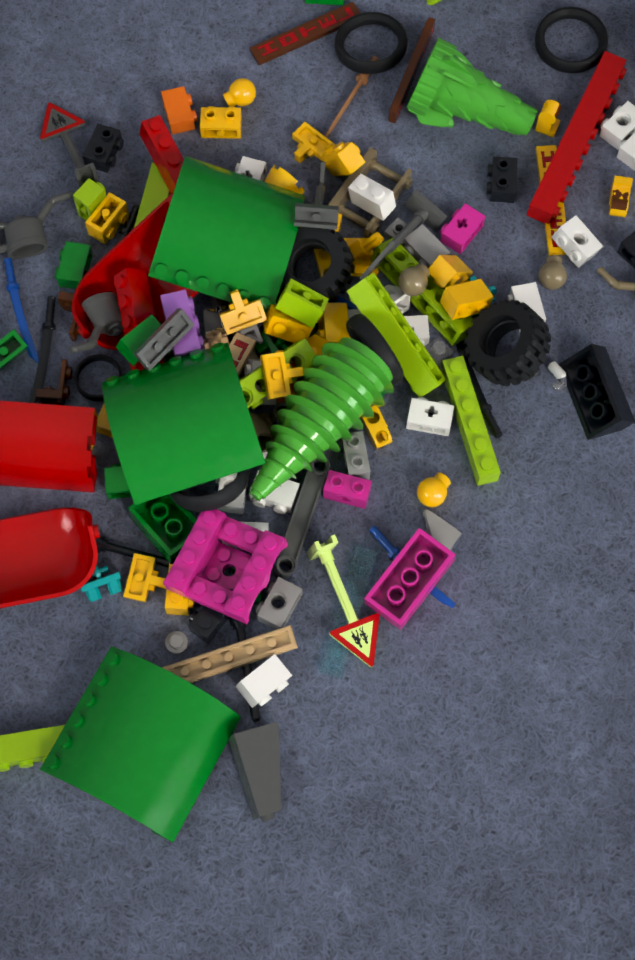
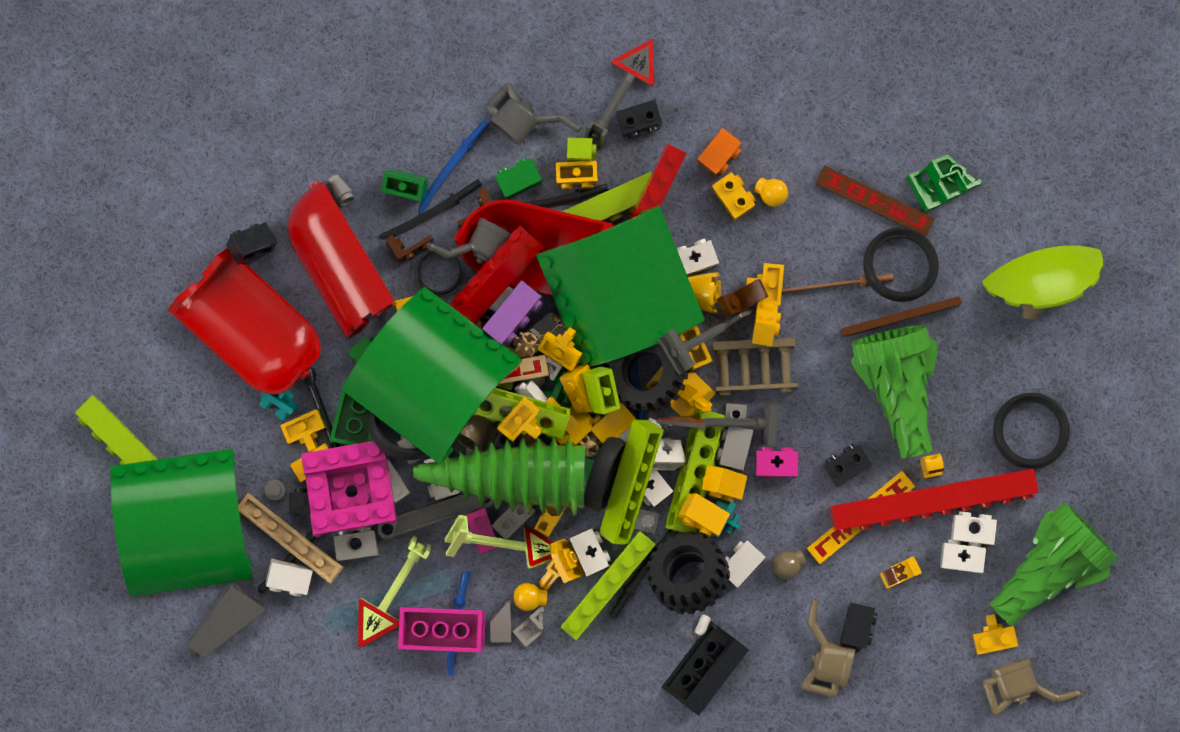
camera: 60 degrees right, 15 degrees up
green brick [116,315,161,367] -> none
dark grey plate [133,308,194,370] -> none
white brick [348,174,396,221] -> none
dark tan piece [398,264,430,296] -> none
white brick [552,216,603,268] -> none
none -> yellowish green piece [445,515,553,569]
none -> light grey slope [512,606,544,648]
none -> yellow piece [539,538,585,590]
none -> reddish brown bracket [717,279,768,317]

